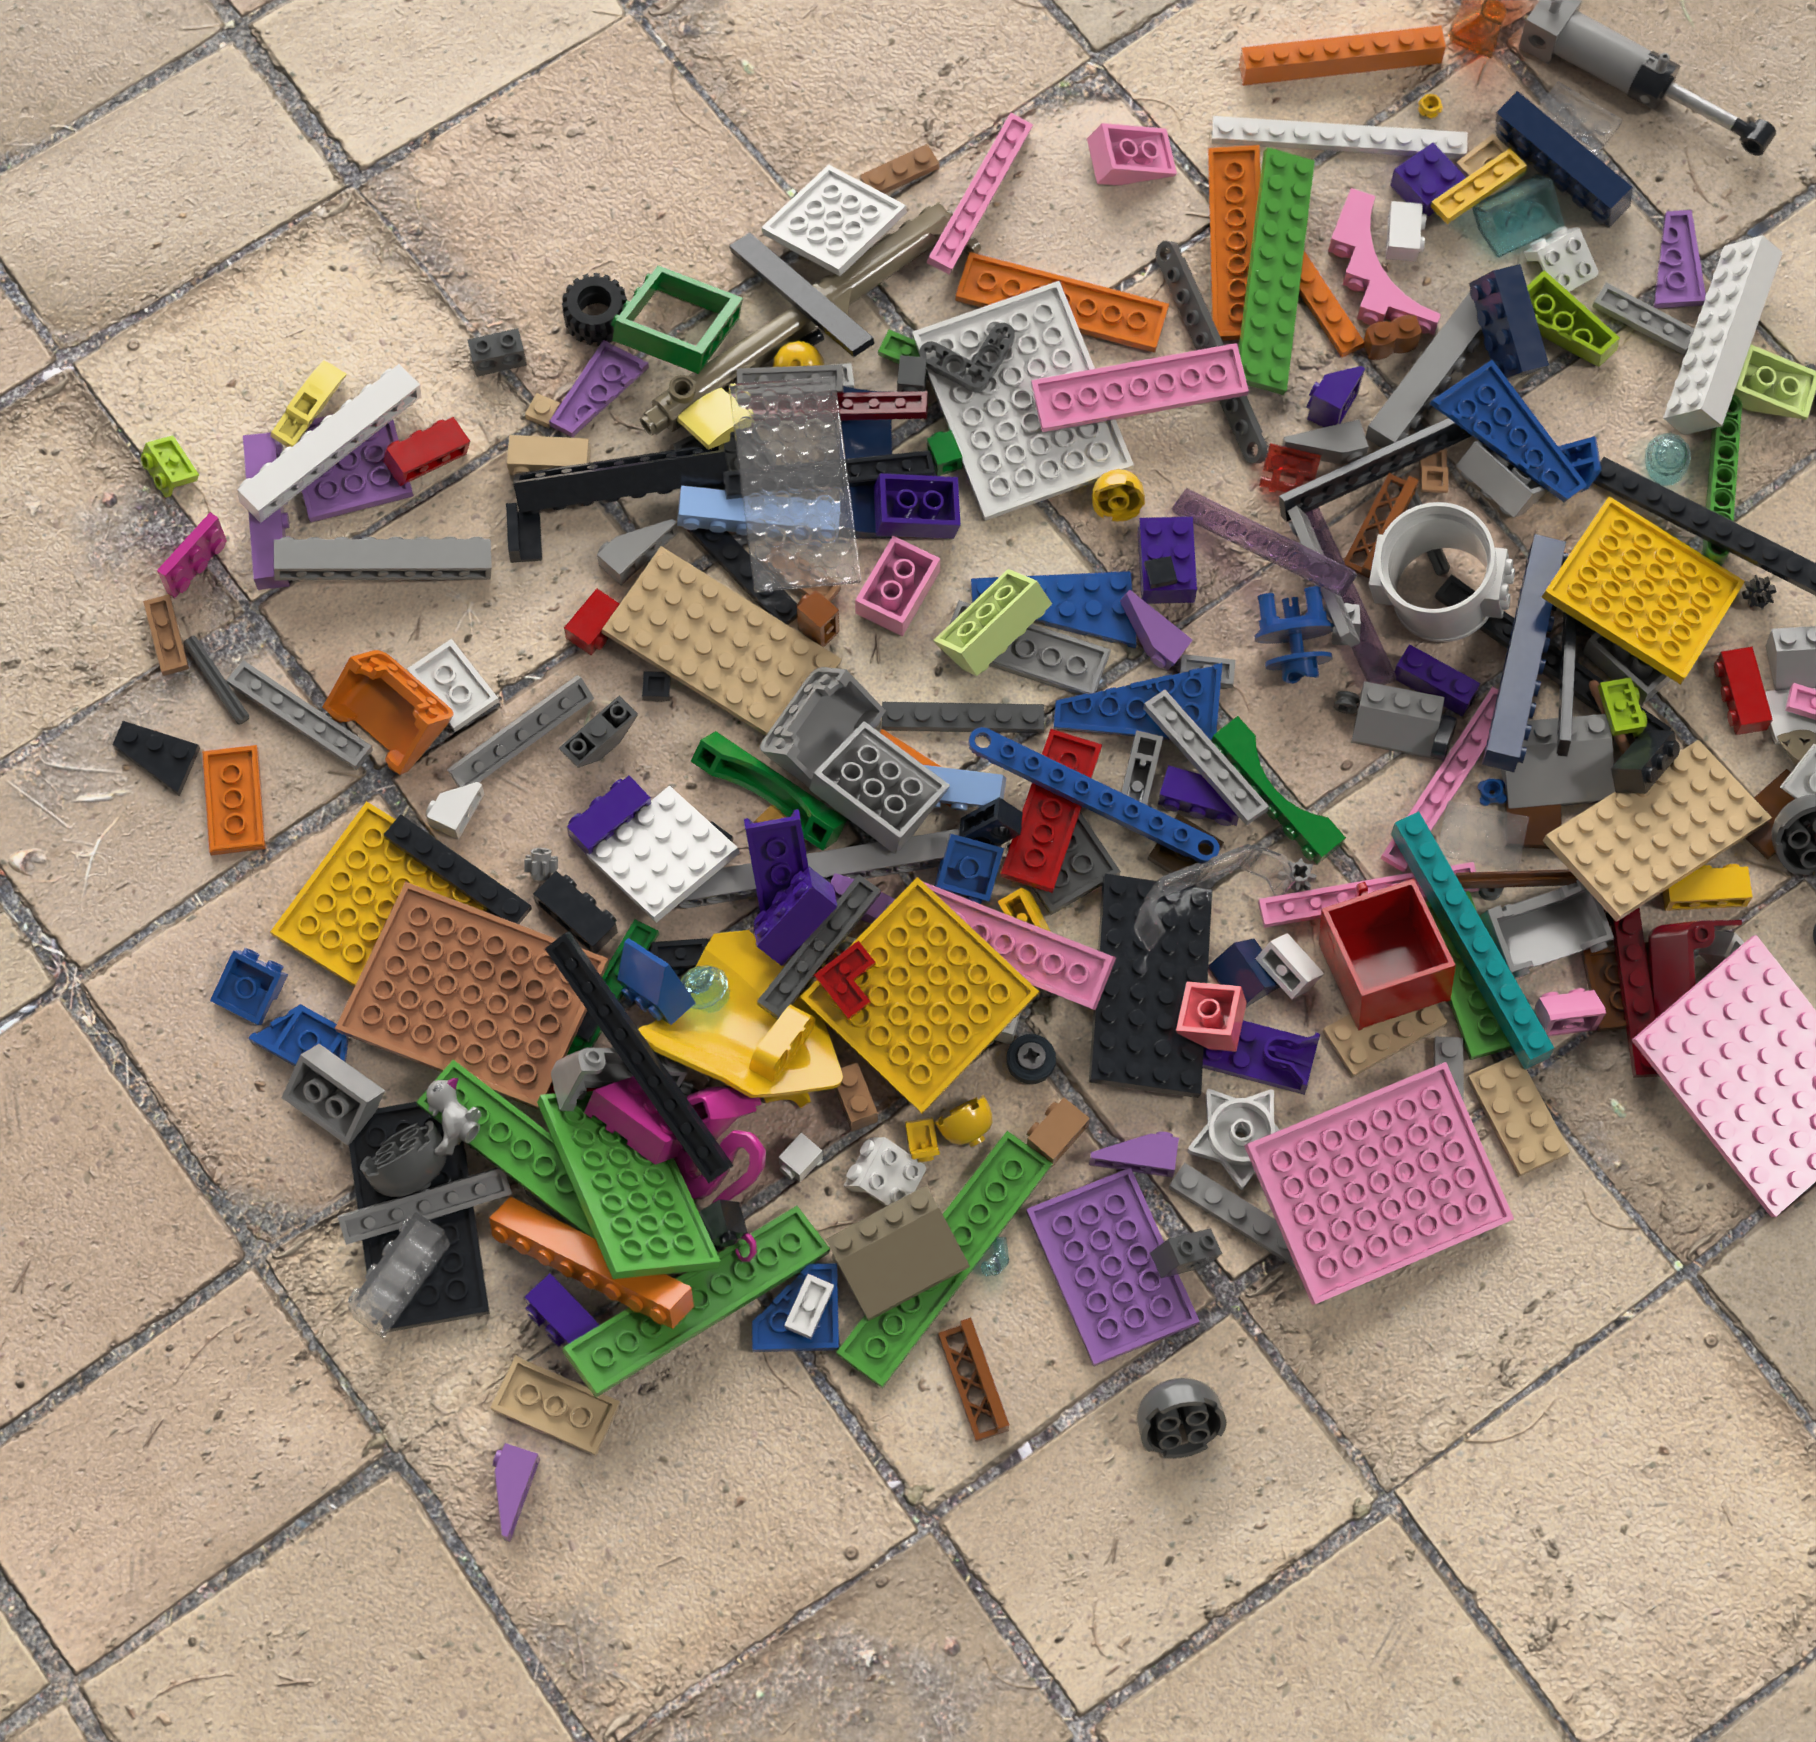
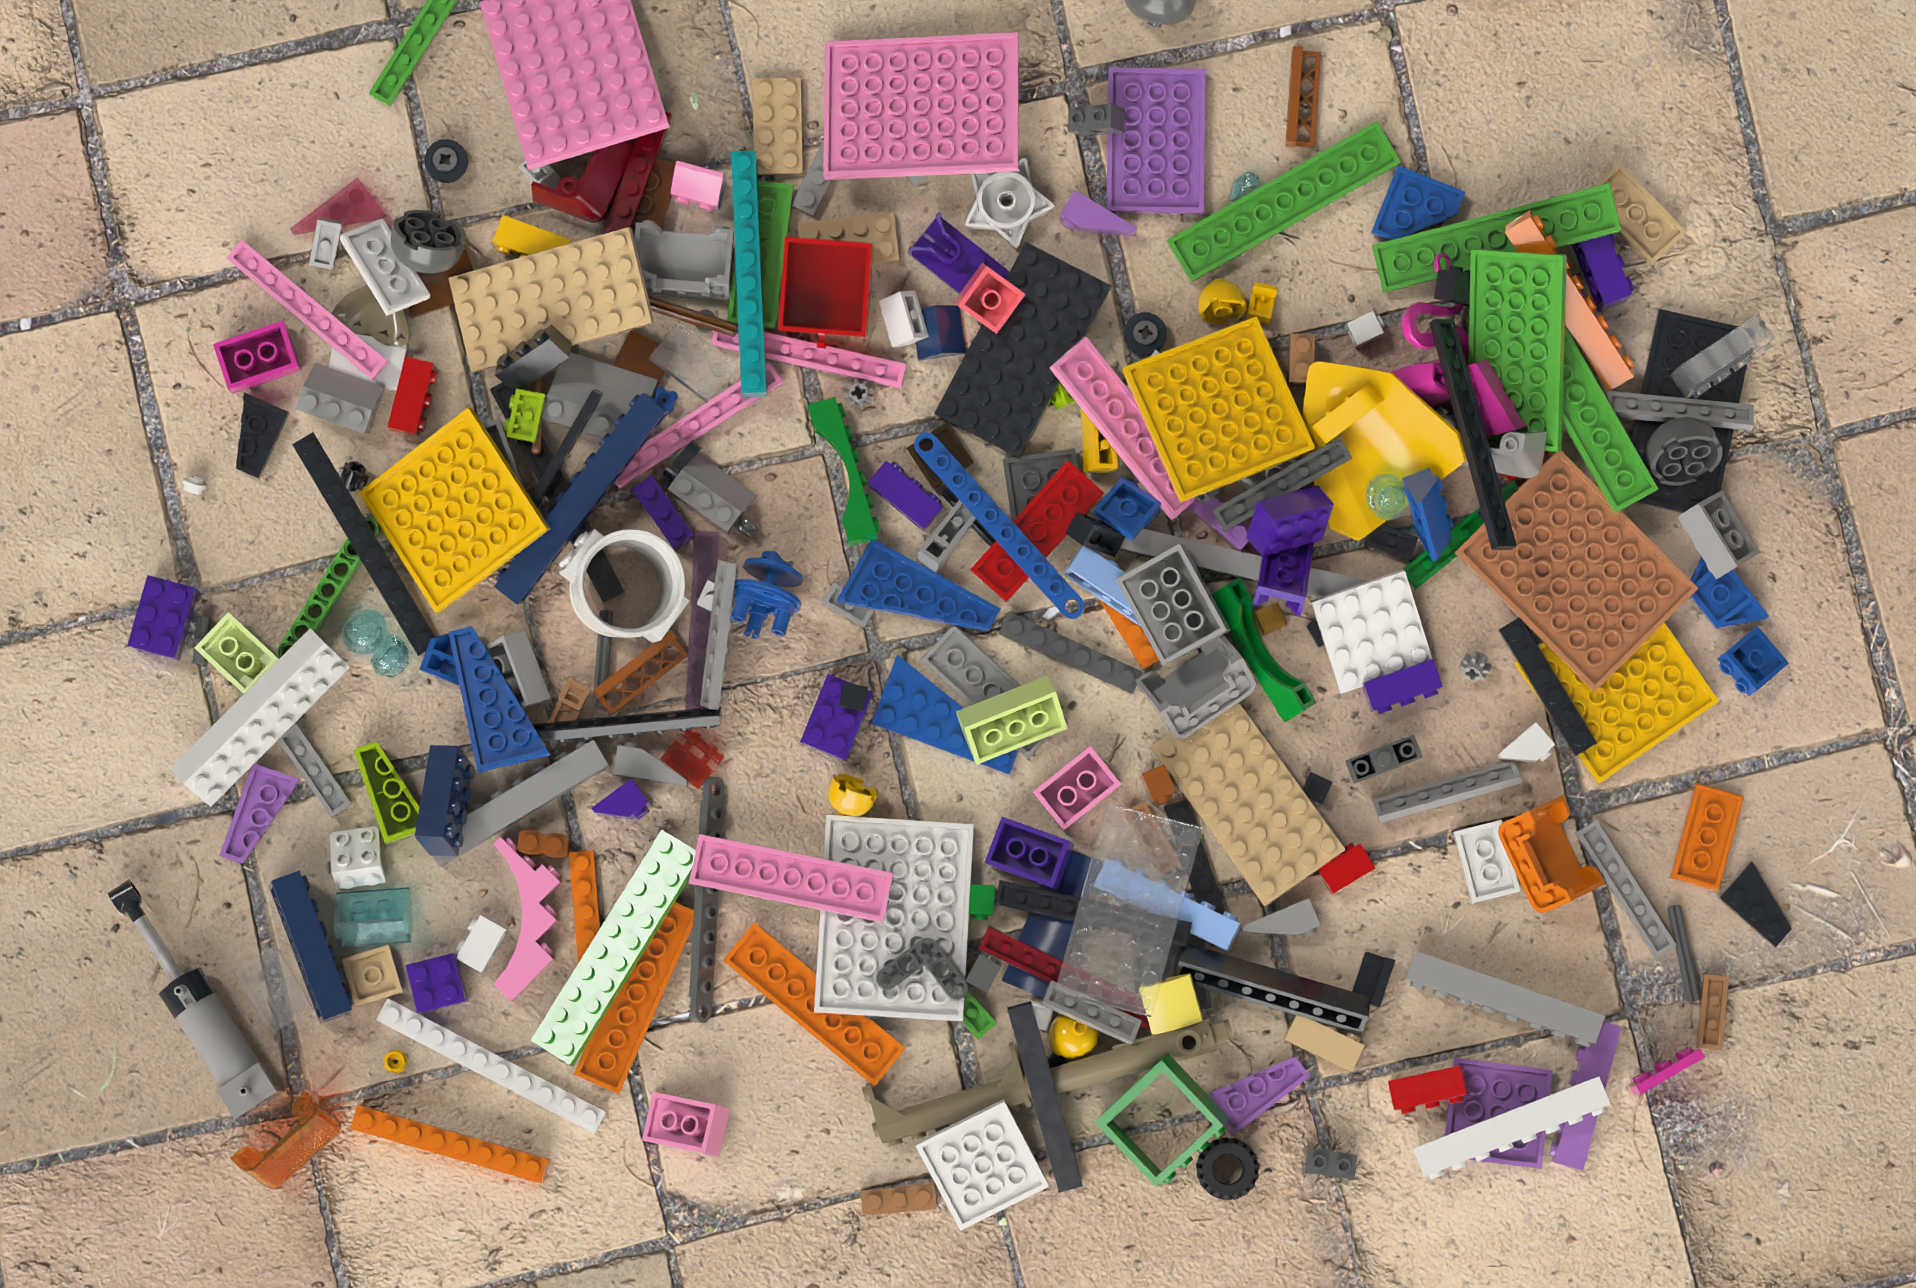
camera: 155 degrees left, 15 degrees up
lime bracket [140,435,199,498] -> none
light yellow slope [270,360,346,447] -> none
light grey animal [426,1078,482,1156] -> none
medium lavender slope [493,1443,540,1542] -> none
tan plate [525,393,560,429] -> none
black brick [533,871,618,954] -> none
white plate [784,1274,834,1339] -> none
red plate [814,940,876,1020] -> none
dark tan slope [826,1185,970,1321] -> none
white bracket [844,1137,926,1206] -> none
bright pink plate [927,113,1033,275] -> none
medium nougat brick [1026,1097,1090,1167] -> none
medium lavender slope [1120,590,1193,671] -> none
clear windscreen [1134,844,1296,951] -> none
light grey plate [1143,690,1269,826] -> none
light grey plate [1169,1163,1296,1268] -> none
clear purple plate [1172,488,1357,597] -> none
yellow plate [1431,148,1527,224] -> none
none -> clear light blue piece [371,635,409,677]

